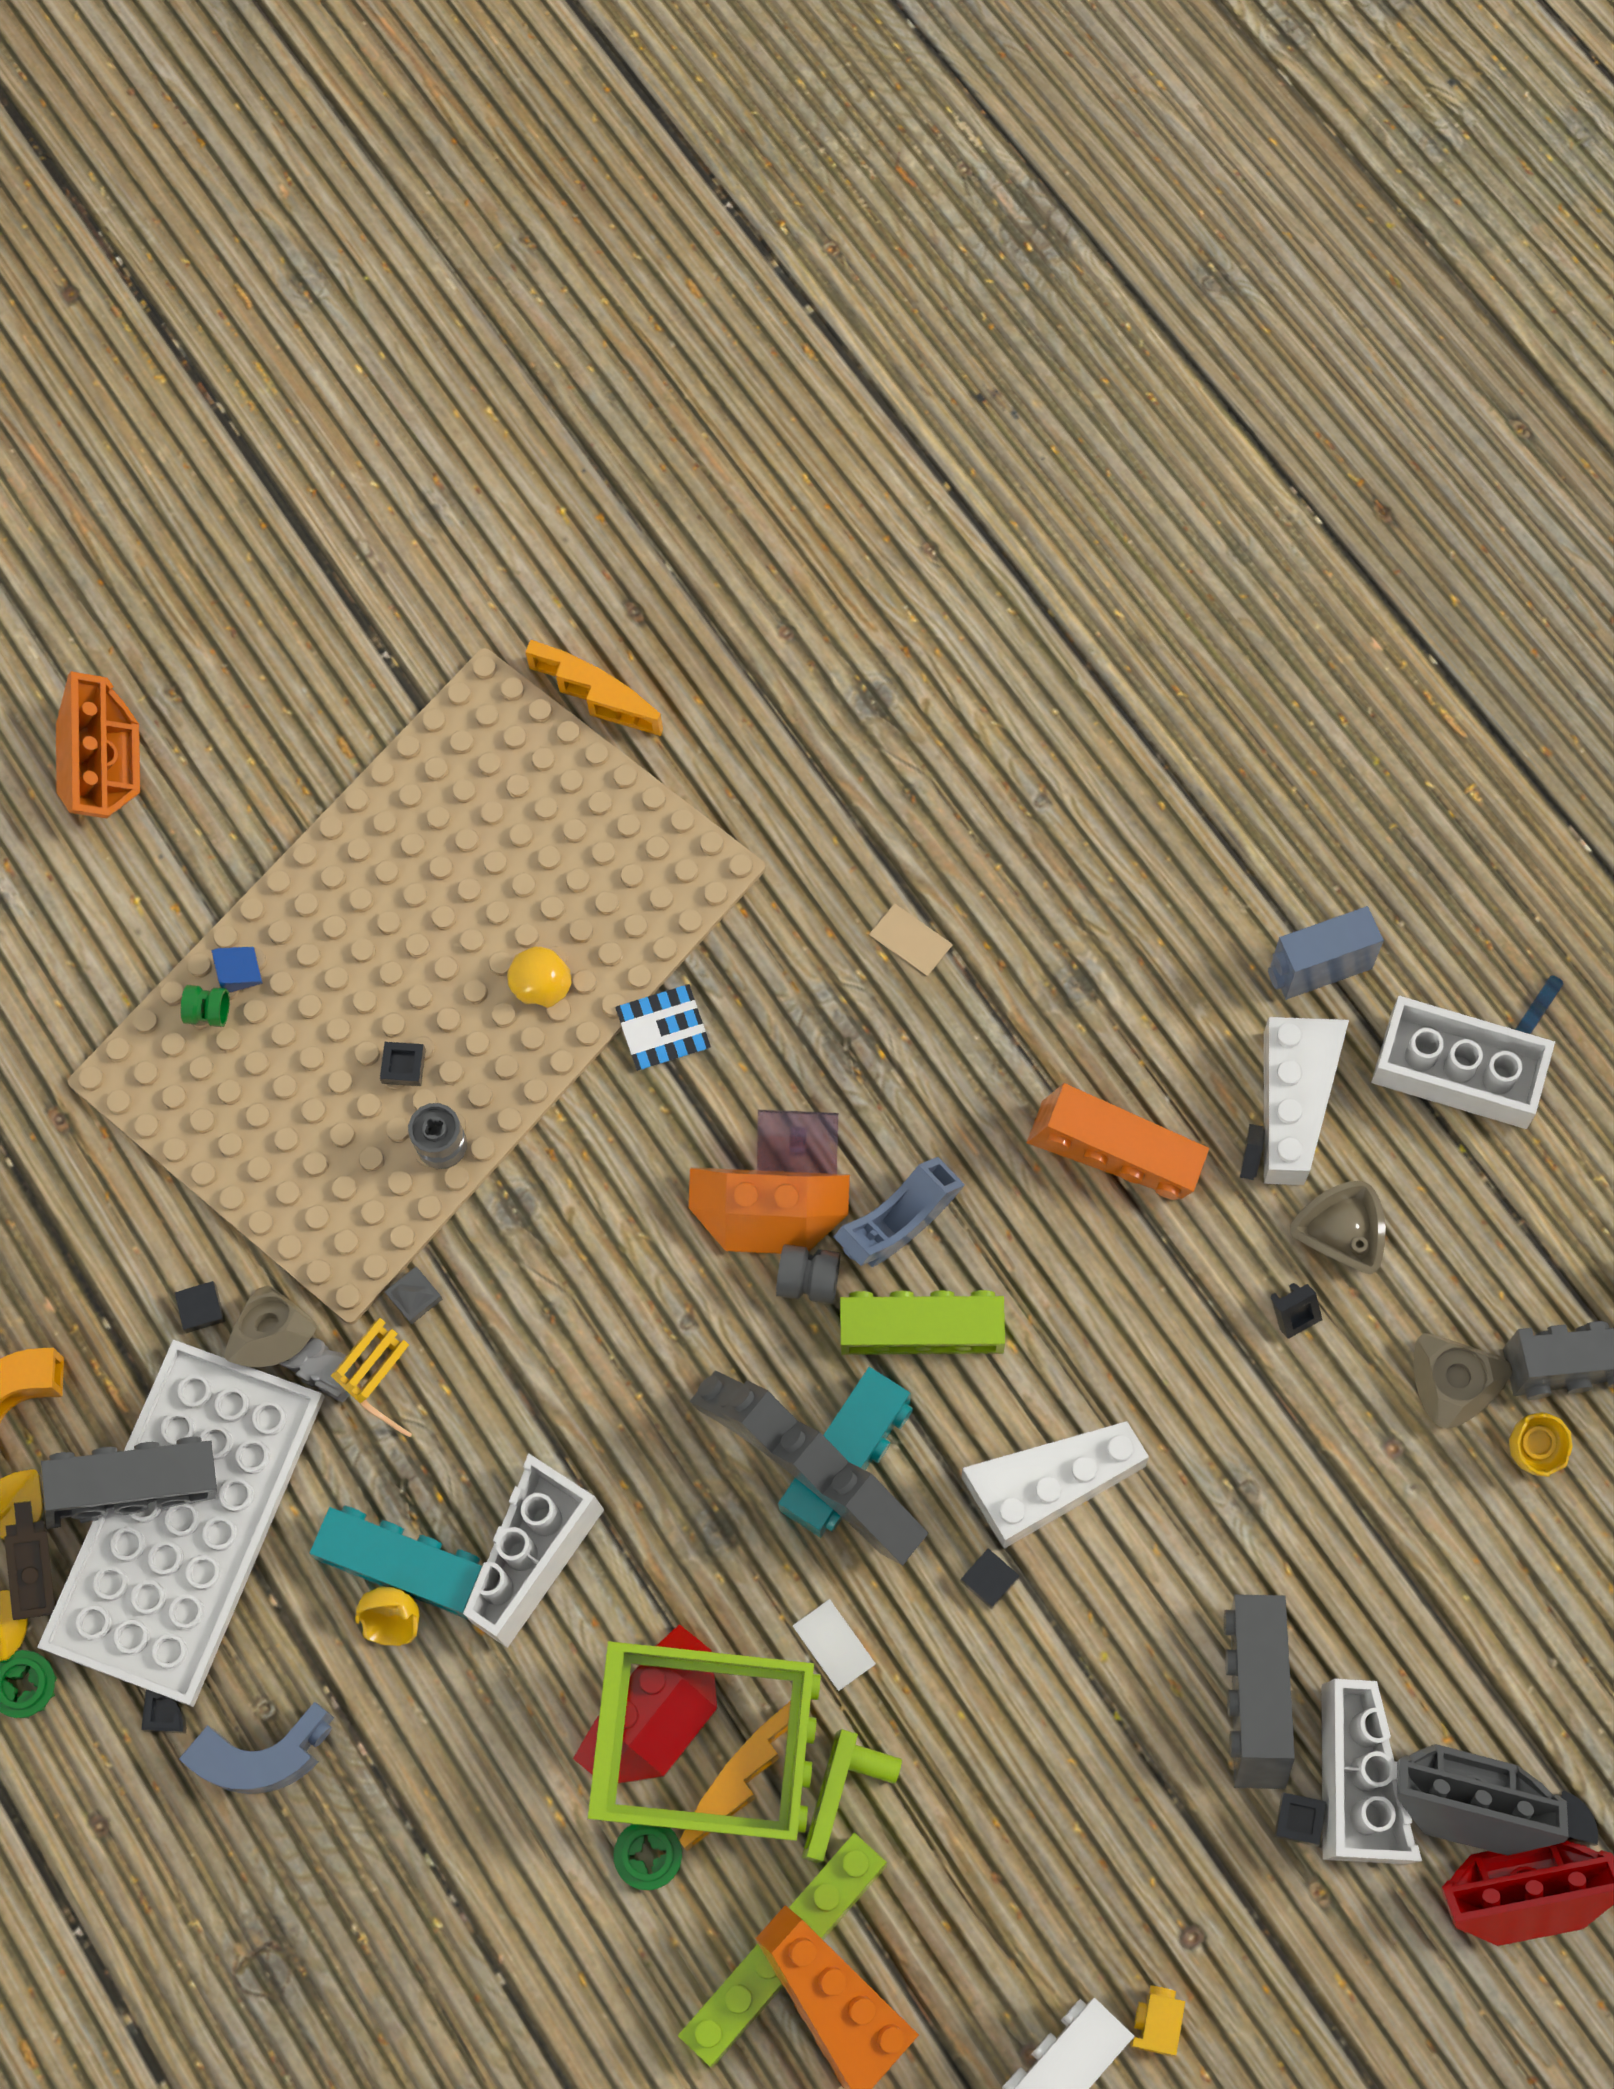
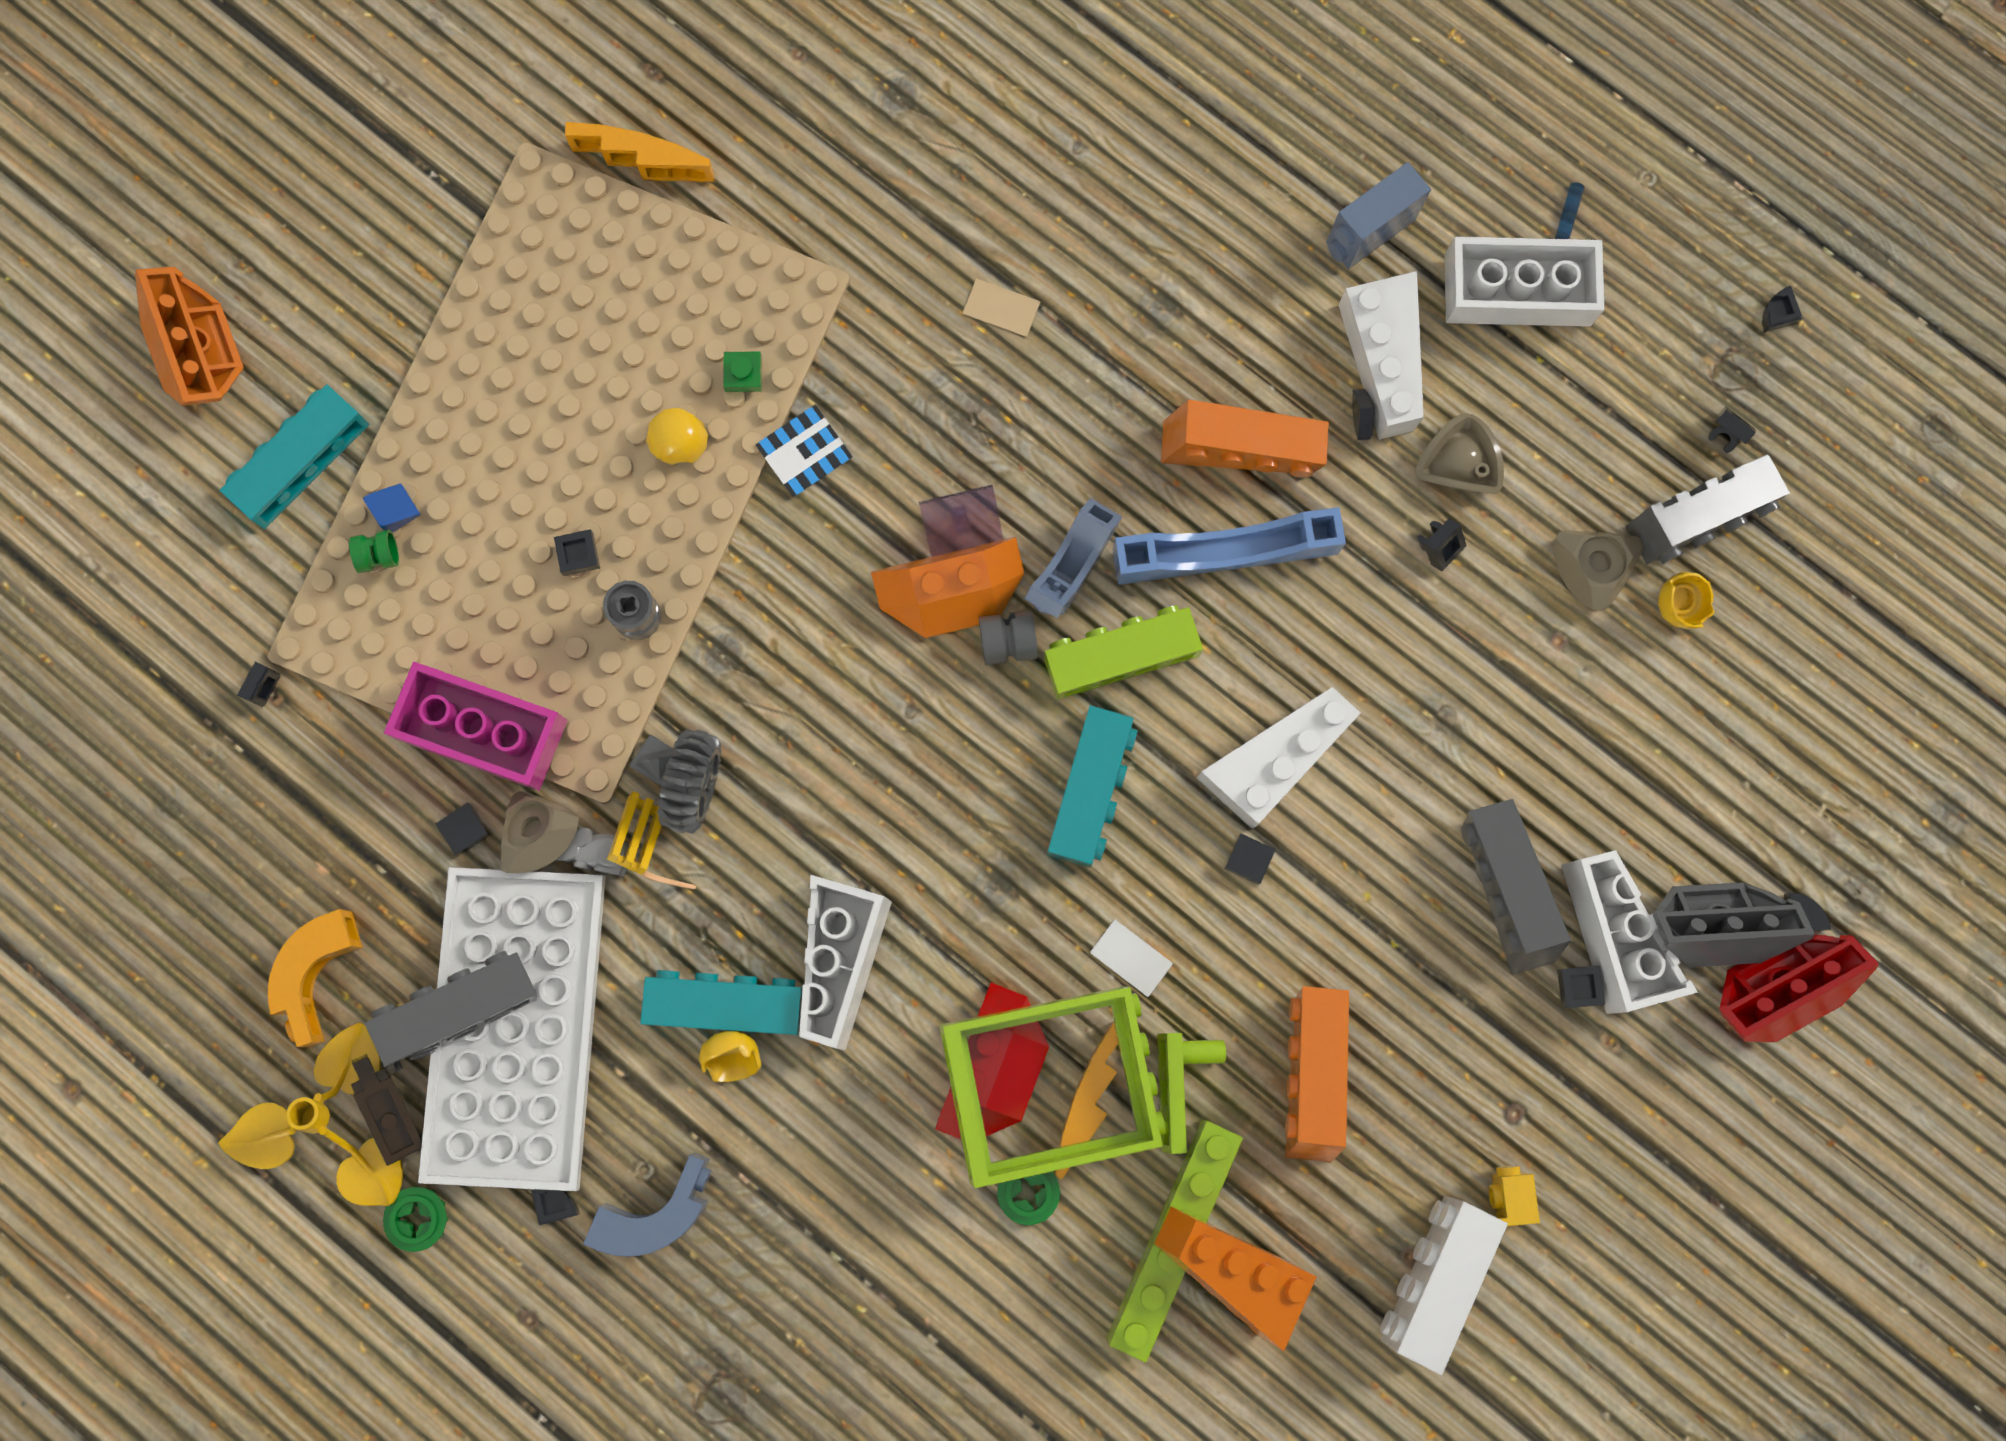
camera: 25 degrees left, 10 degrees up
dark grey arch [690,1370,928,1566] -> none
none -> teal brick [219,384,370,530]
none -> black tile [237,661,281,707]
none -> dark pink brick [384,661,568,791]
none -> dark grey gear [658,729,722,834]
none -> green plate [723,351,762,392]
none -> medium blue arch [1112,507,1346,585]
none -> orange wedge [1285,986,1349,1162]

